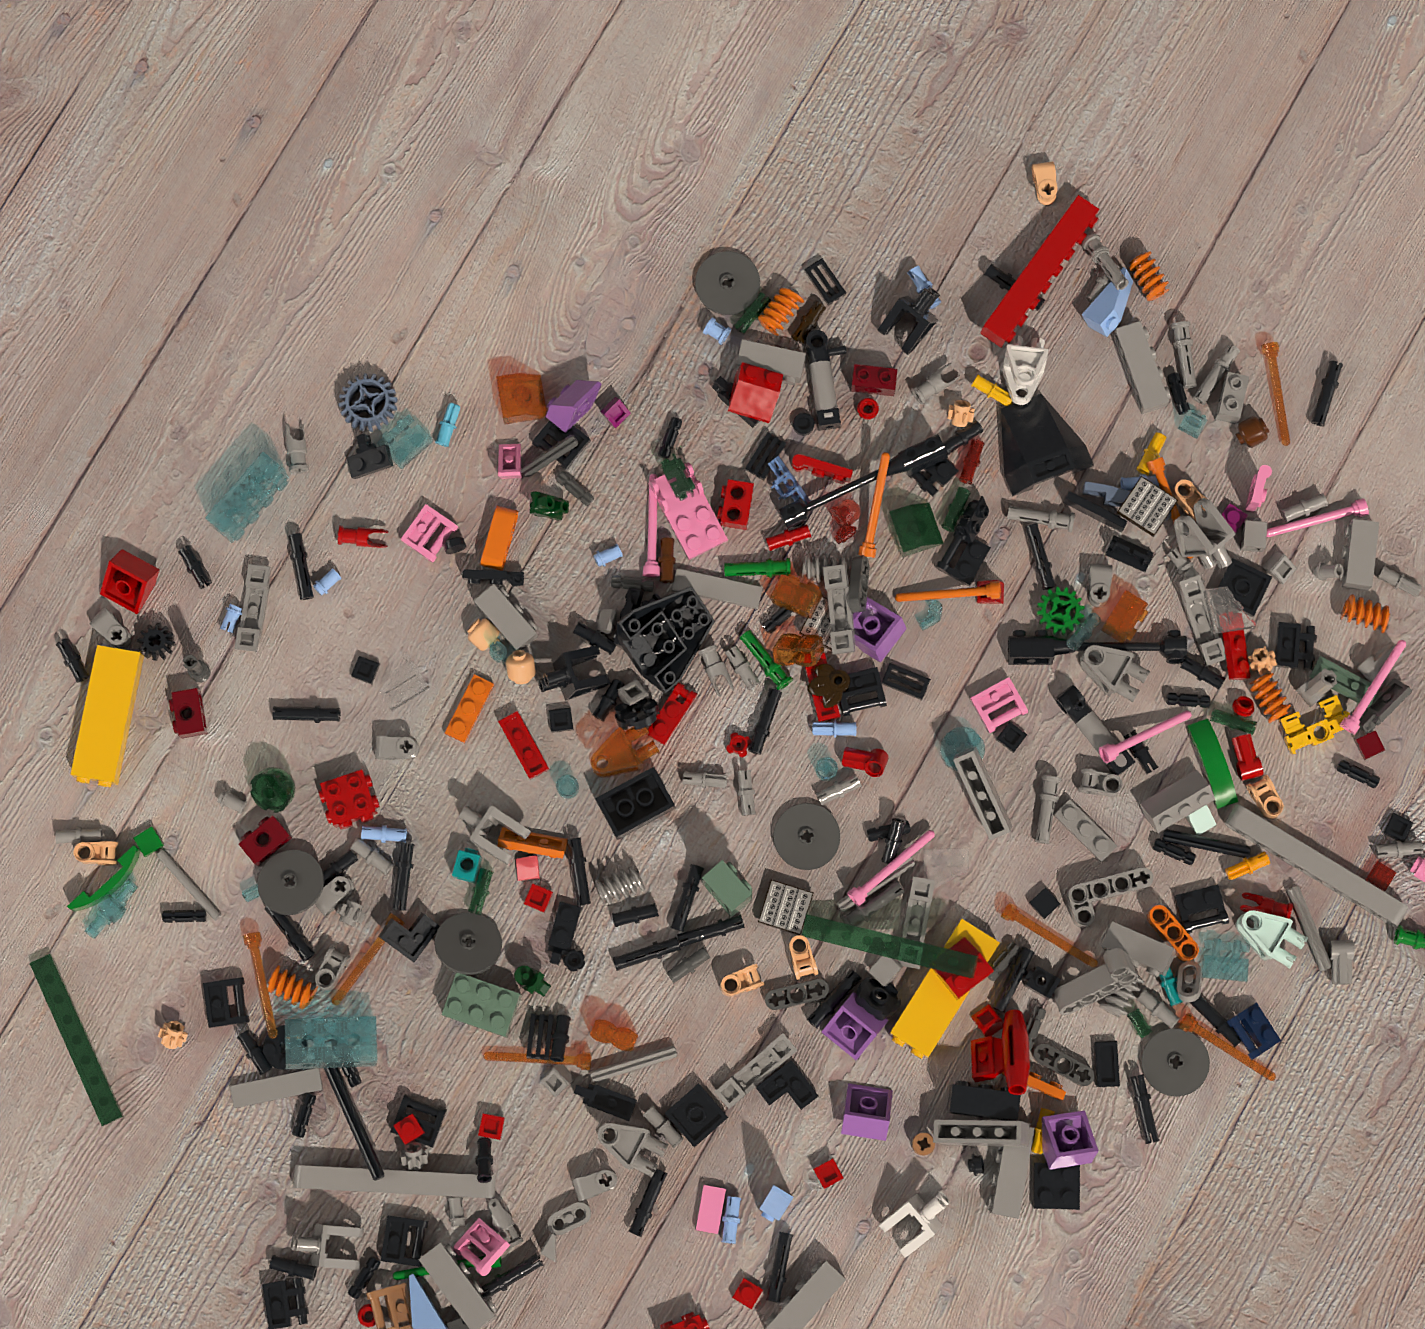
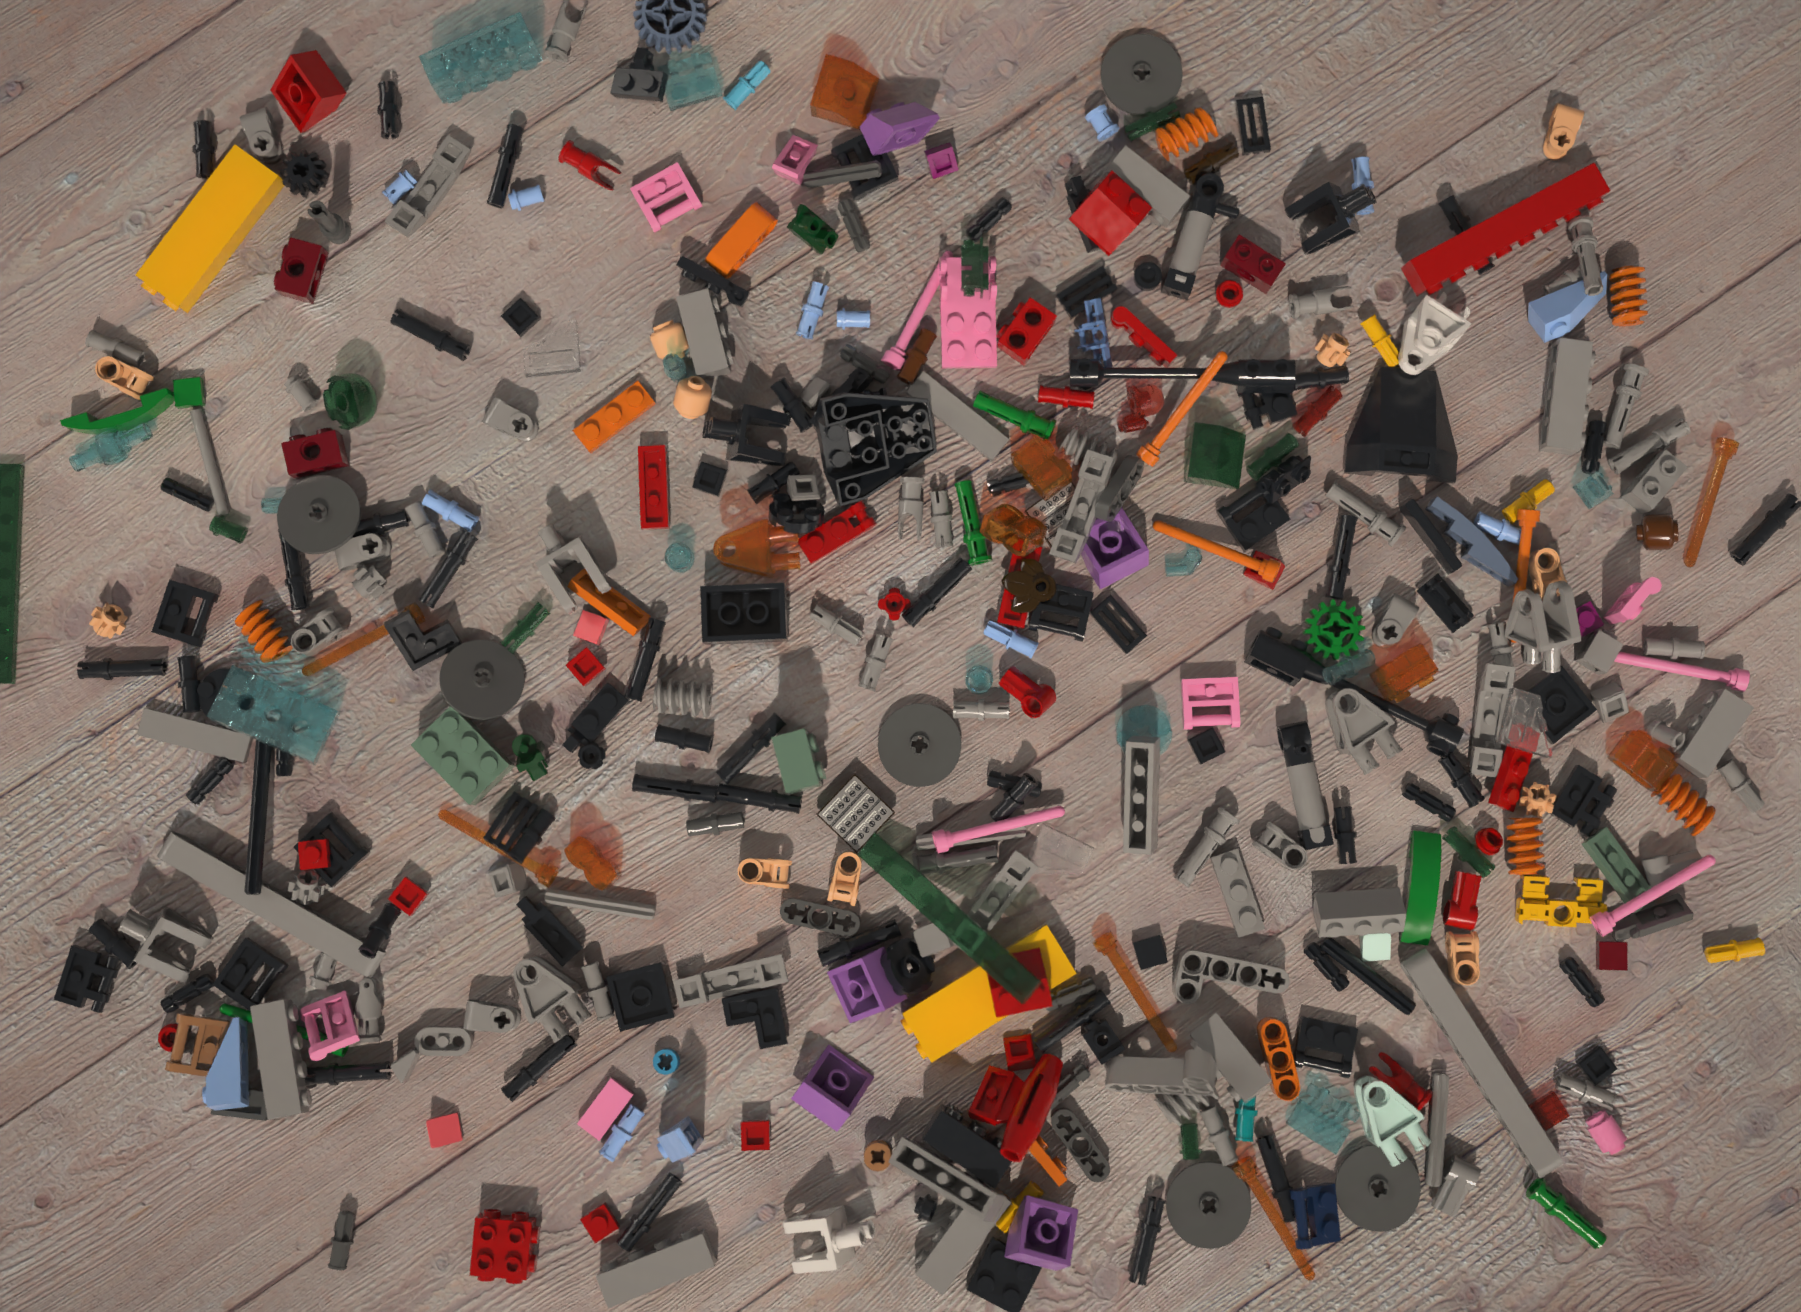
camera: 30 degrees right, 5 degrees up
clear orange piece [243,932,277,1039] -> none
red brick [318,769,380,830] -> none
black tile [443,537,466,554] -> none
teal brick [452,848,482,884] -> none
black tile [1094,1041,1120,1087] -> none
bright pink piece [1099,710,1192,763] -> none
light grey tile [1117,476,1178,537] -> none
light grey plate [1177,961,1202,1002] -> none
light orange axle [1225,851,1270,880] -> none
light grey piece [1296,669,1337,707] -> none
none -> black pin [77,658,167,680]
none -> clear green pin [209,515,248,544]
none -> coral slope [426,1112,463,1148]
none -> dark azure bush [653,1049,680,1075]
none -> light blue pin [796,281,829,340]
none -> dark grey piece [1335,1145,1421,1232]
none -> clear orange brick [1607,730,1678,792]

